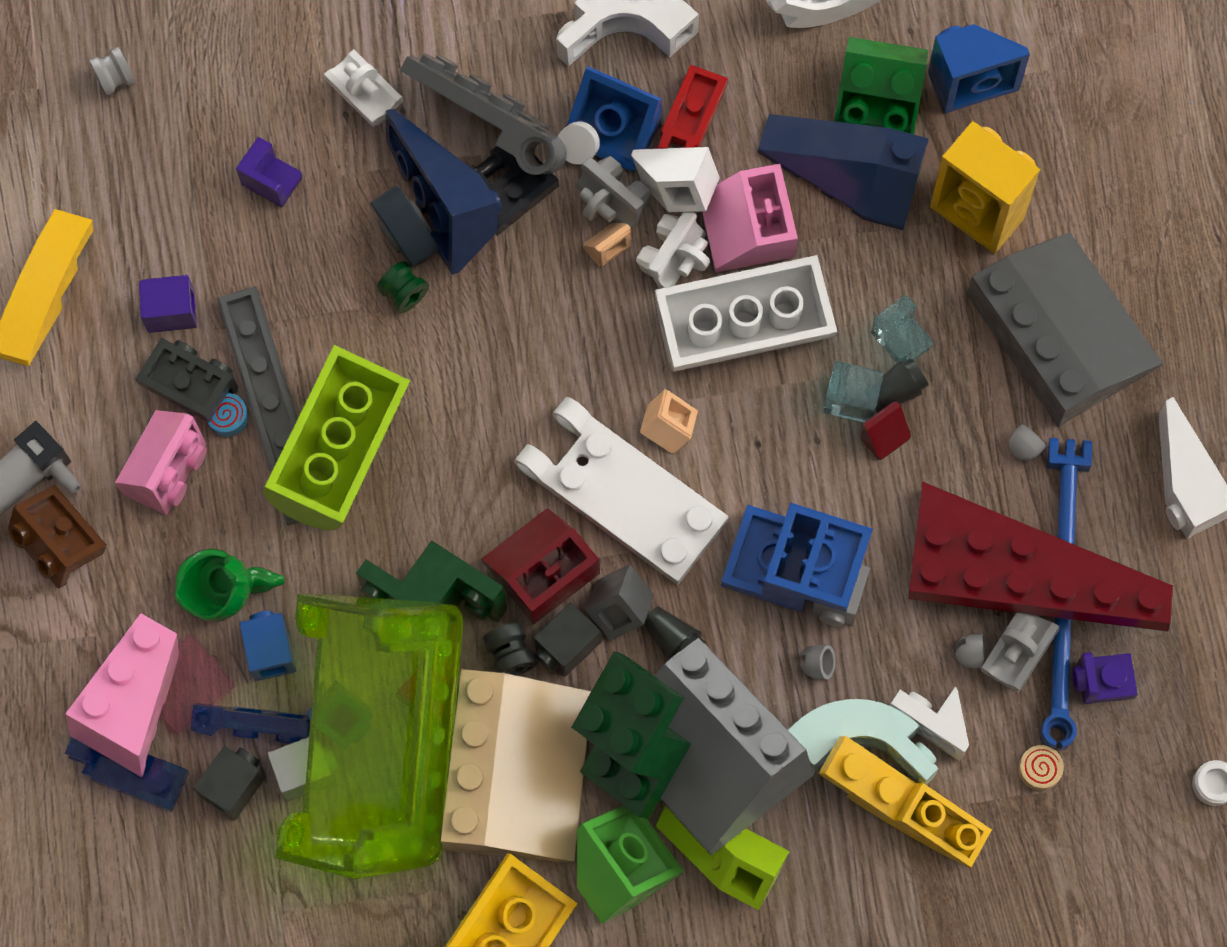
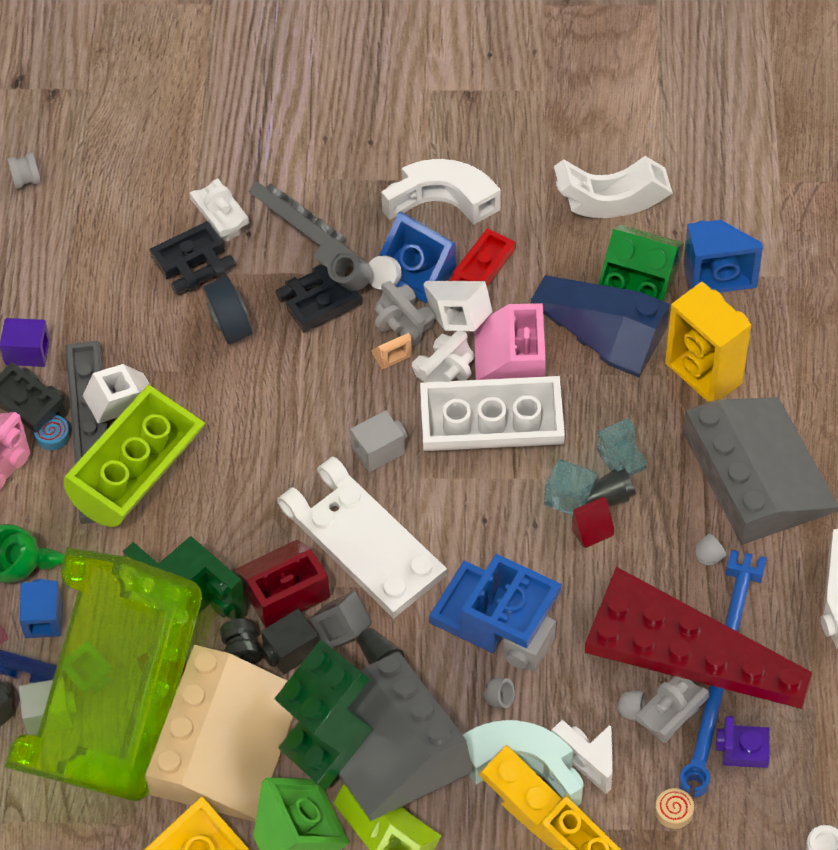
camera: 10 degrees right, 15 degrees down
dark purple panel [236,137,302,207] -> none
dark green wheel [377,261,429,313] -> none
dark blue wedge [386,109,502,274] -> none
light nougat slope [640,389,698,453] -> none
none -> white slope [83,364,150,424]
none -> black plate [149,221,236,295]
none -> light grey brick [350,410,407,473]

